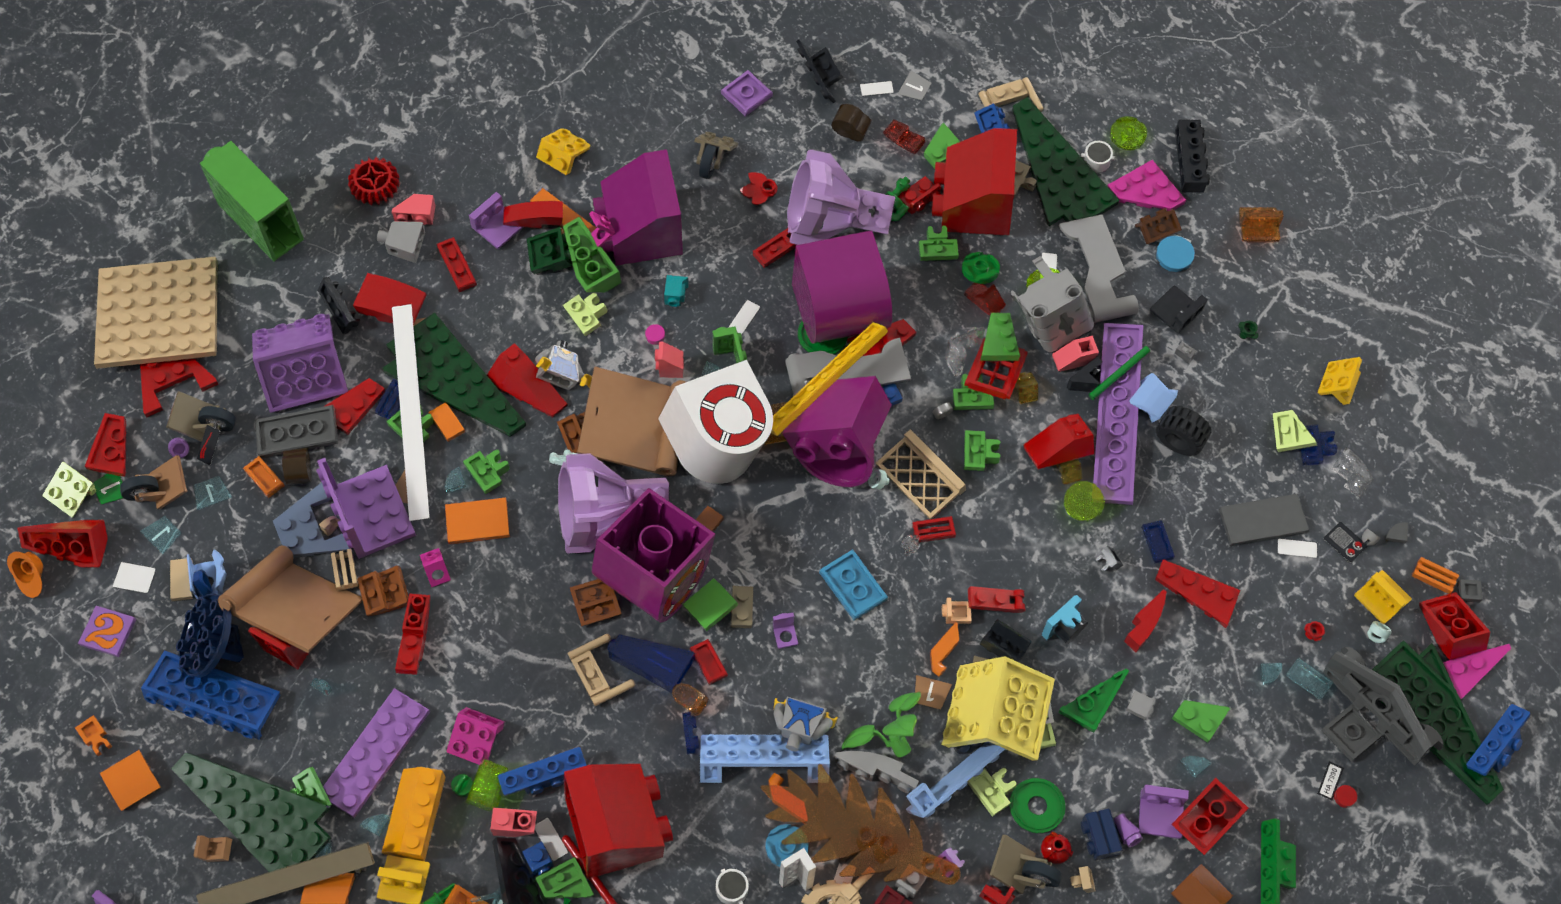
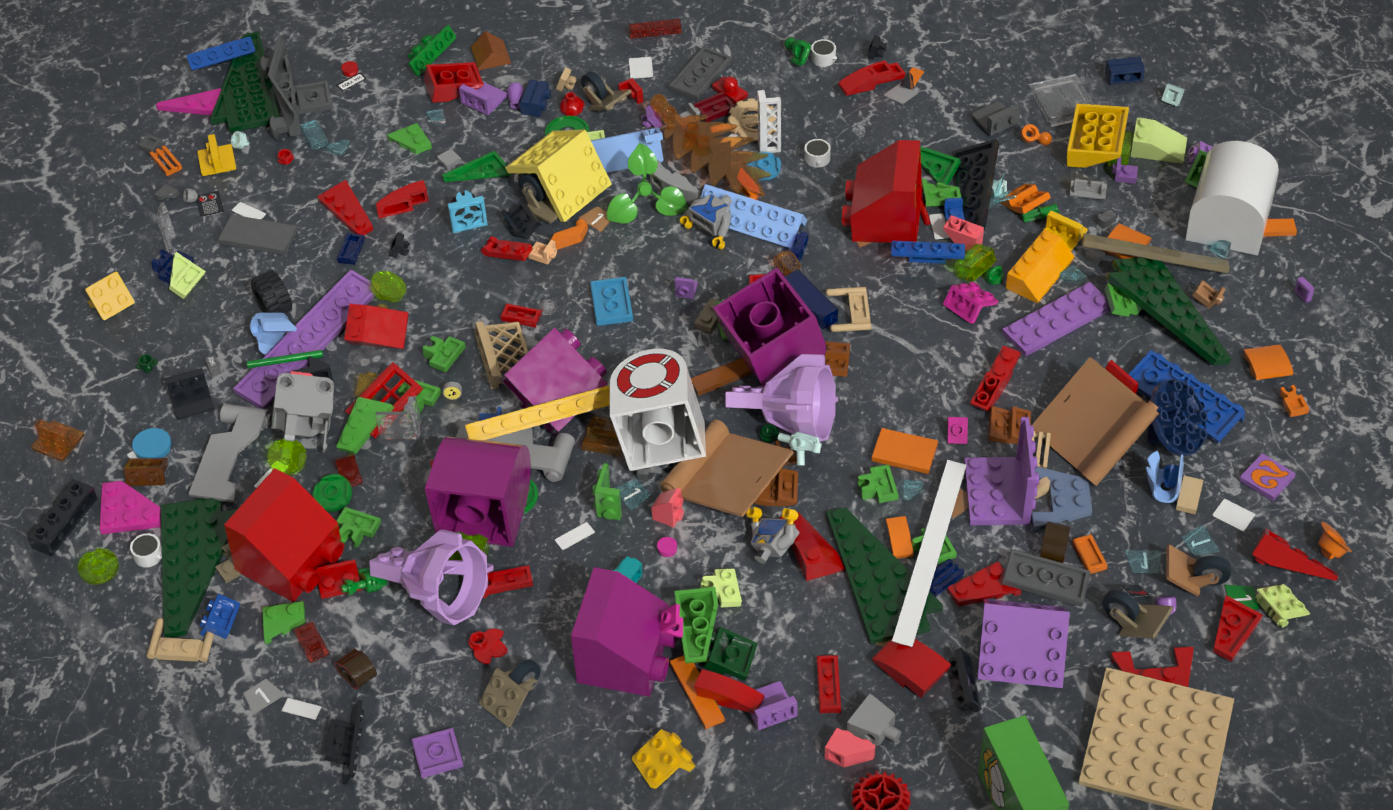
camera: 150 degrees left, 15 degrees down
red slope [1419,592,1490,660] -> none

